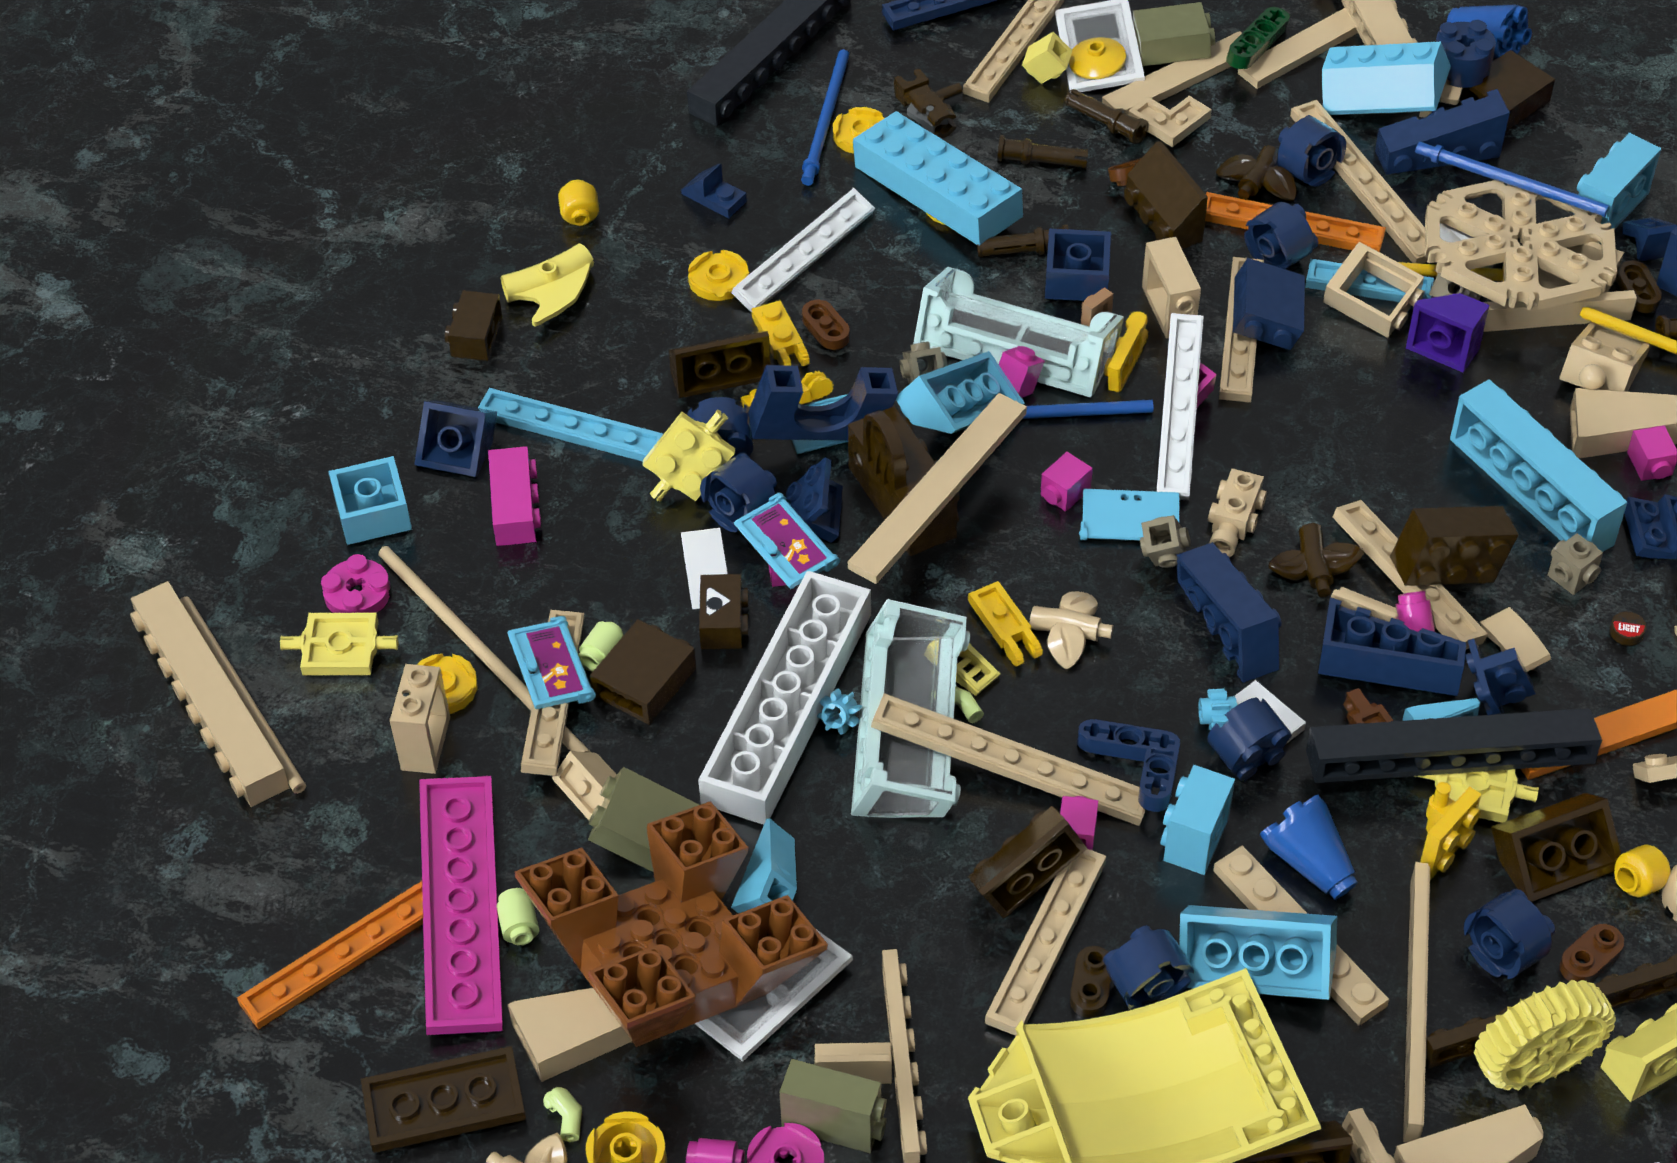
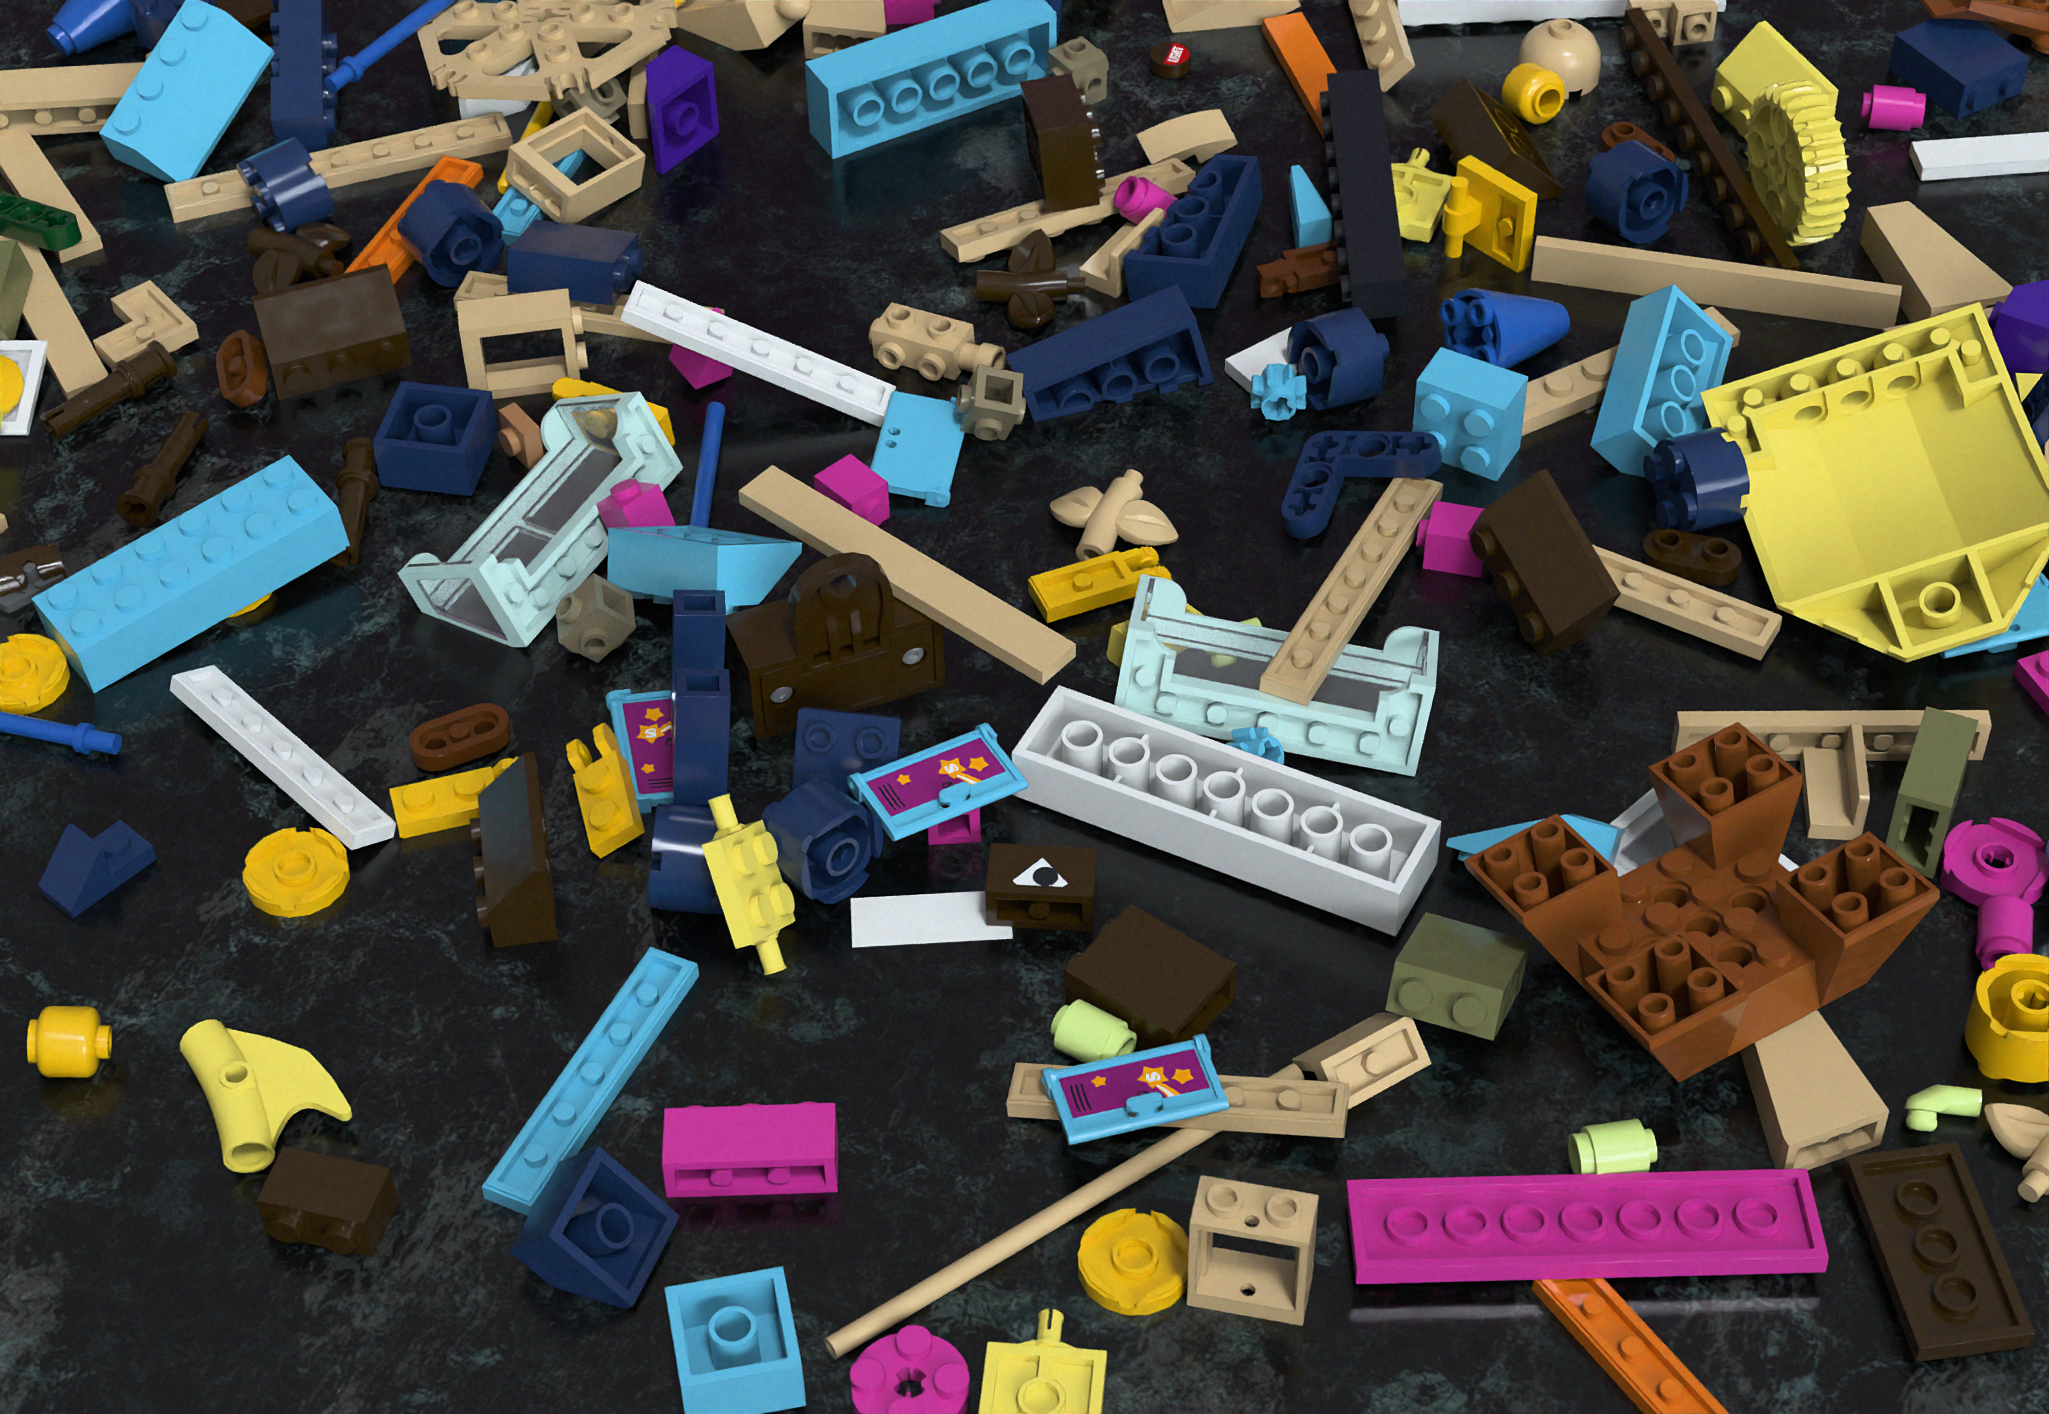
camera: 85 degrees left, 5 degrees down
dark blue bracket [1465,638,1536,715] -> none

